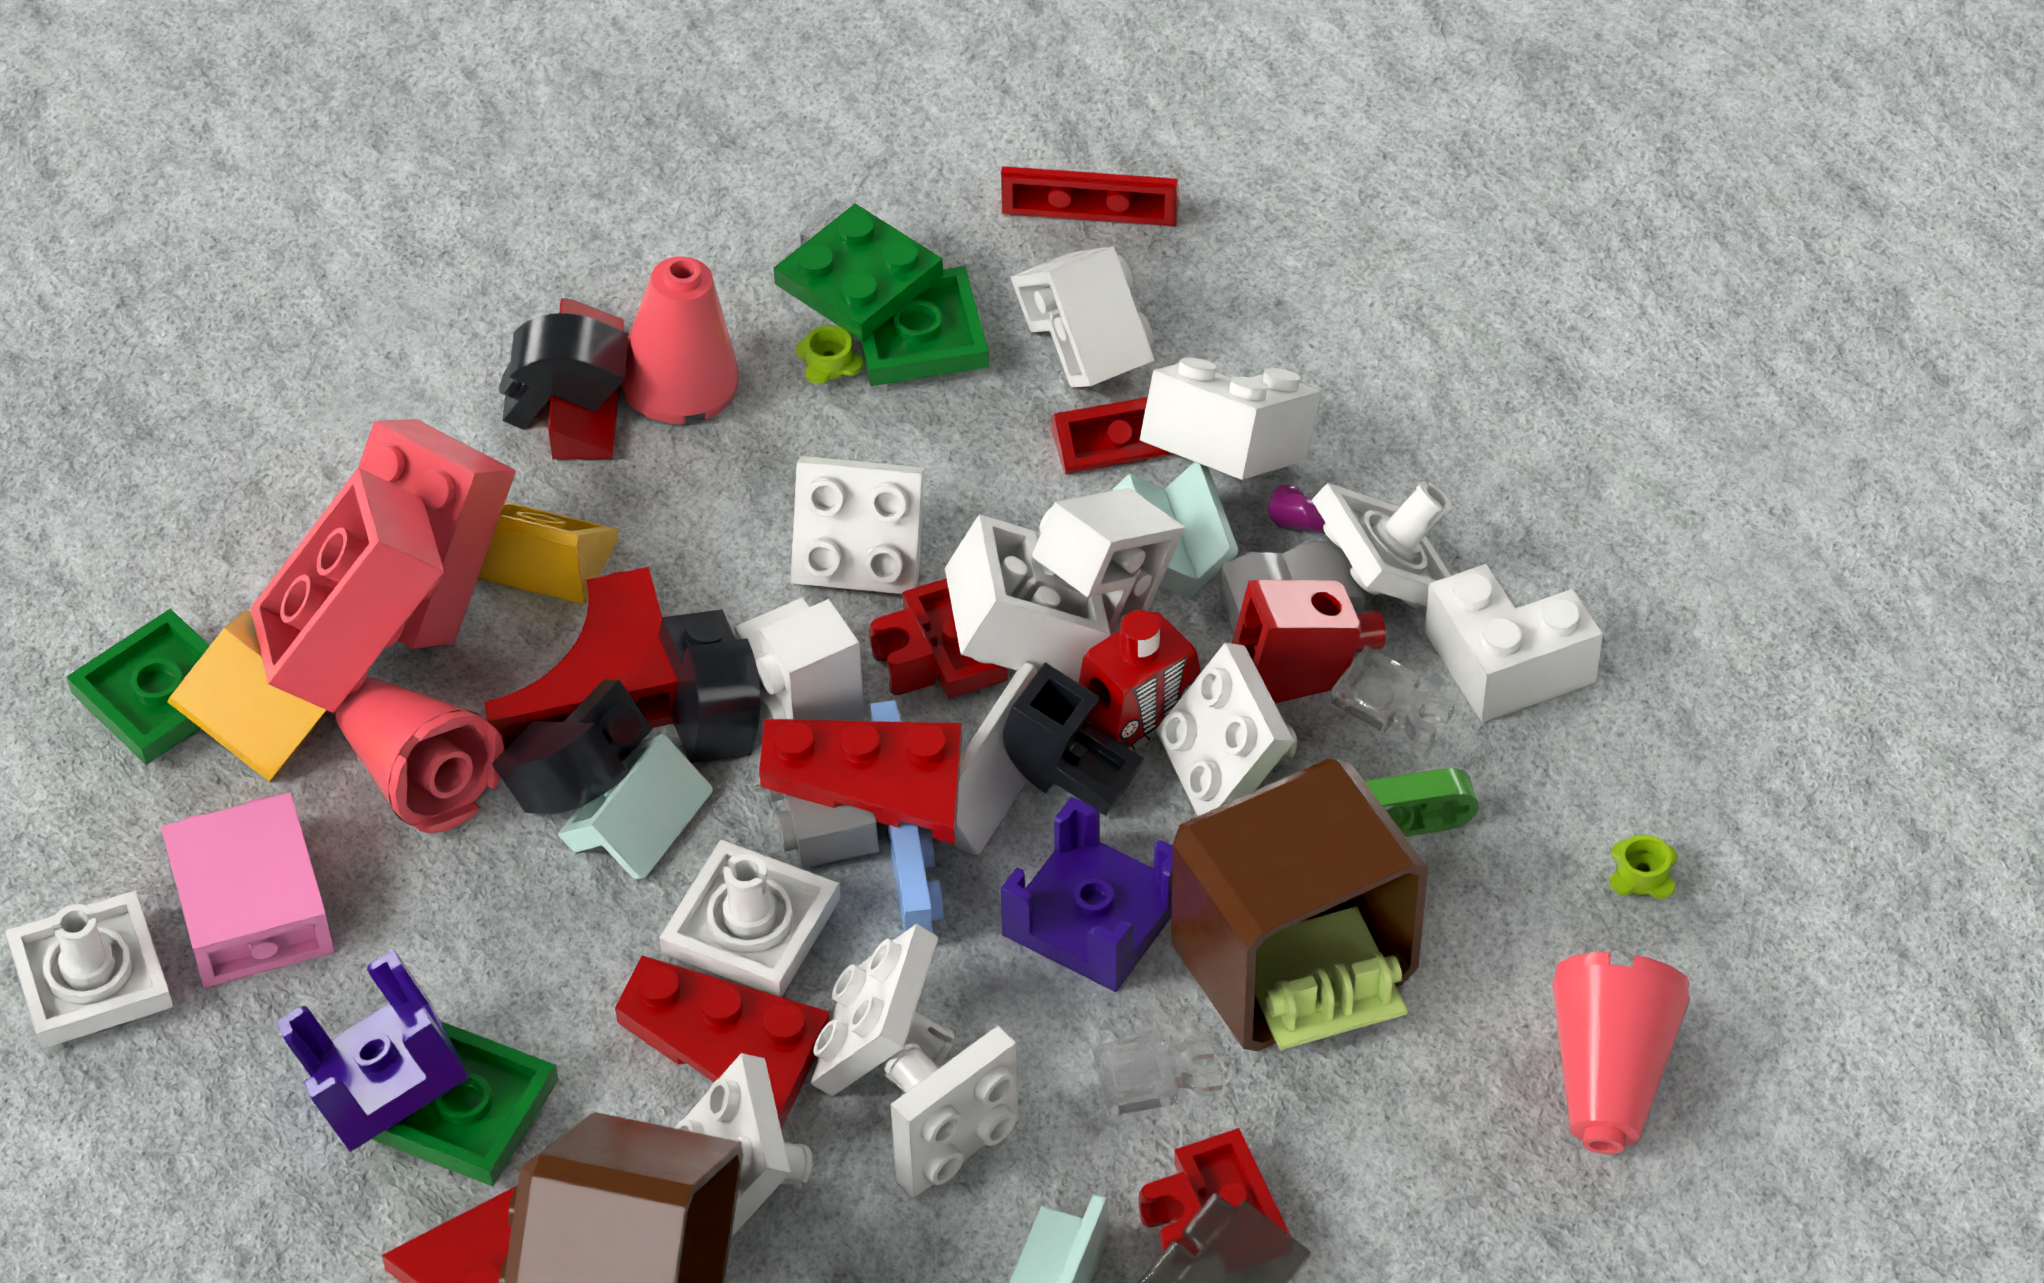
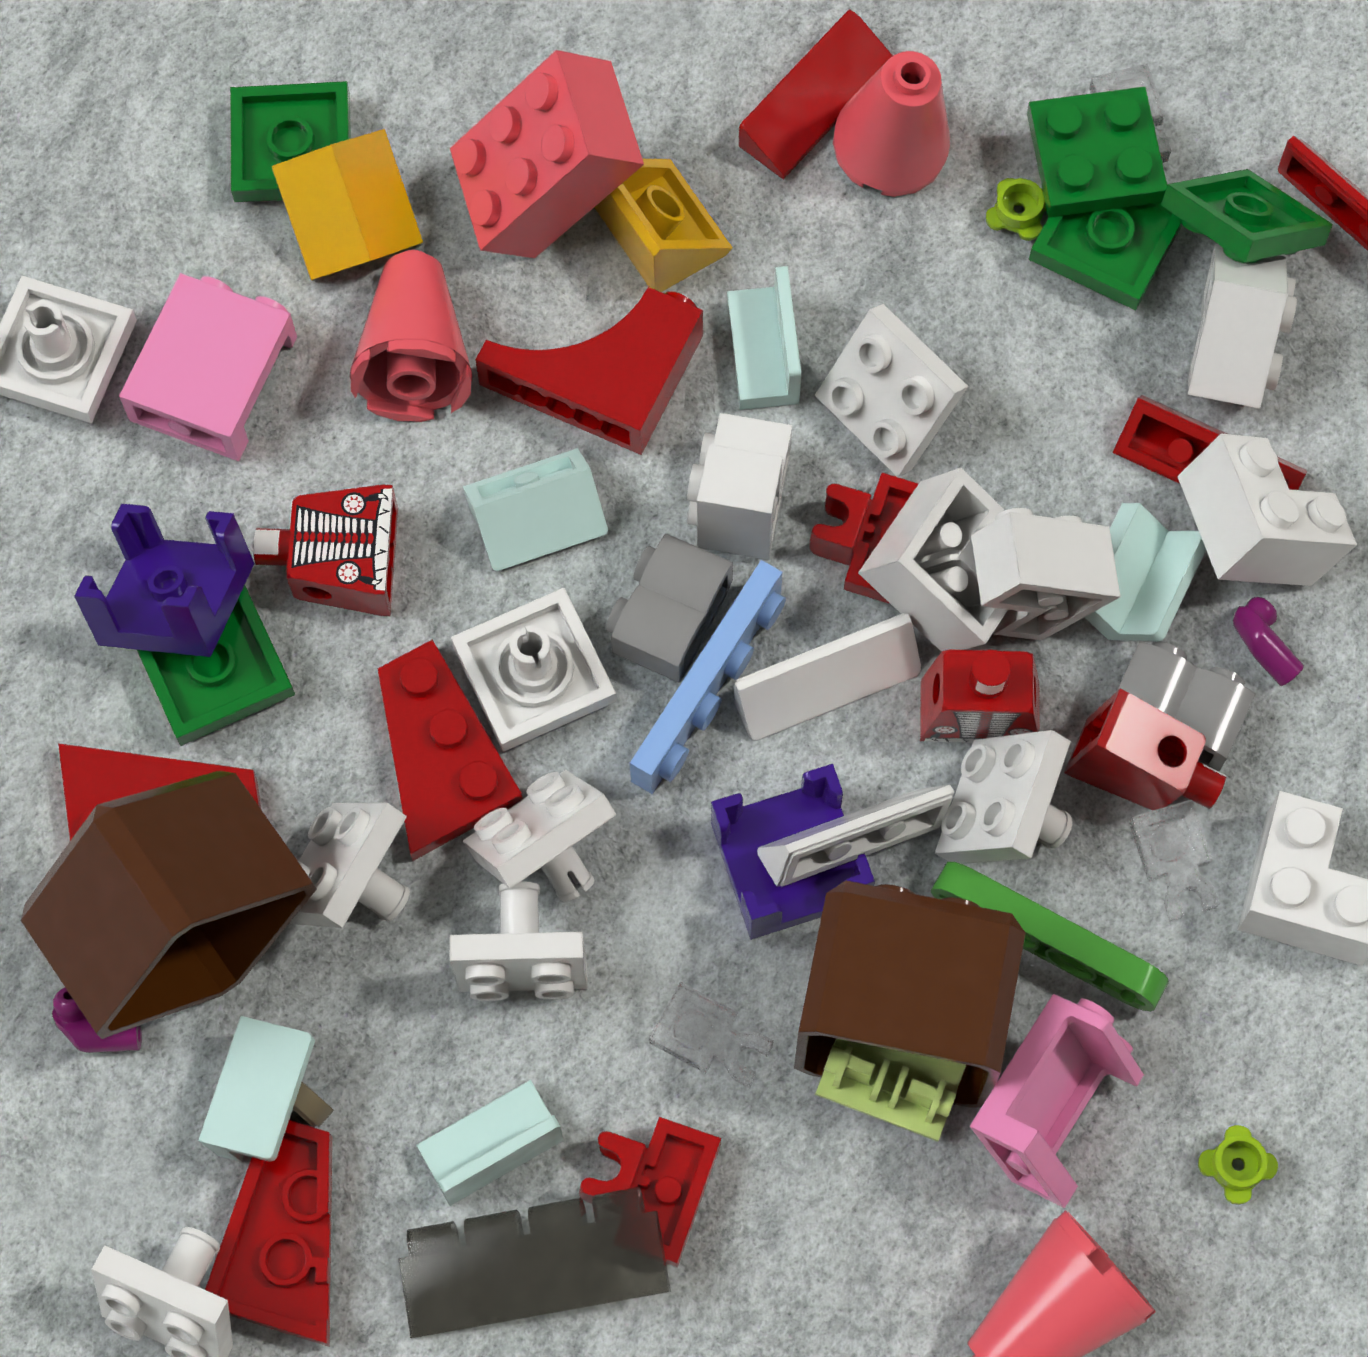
camera: 40 degrees right, 20 degrees up
coral brick [250,467,444,713] -> none
black brick [492,679,652,814] -> none
black brick [499,313,628,430] -> none
black brick [658,609,760,764] -> none
red wing [759,719,962,845] -> none
black brick [1003,662,1144,816] -> none
white plate [1312,481,1452,608] -> none
none -> torso [253,484,398,616]
none -> light aqua panel [727,266,801,410]
none -> white slope [757,785,955,887]
none -> bright pink panel [970,994,1144,1208]
none -> green plate [1161,169,1333,263]

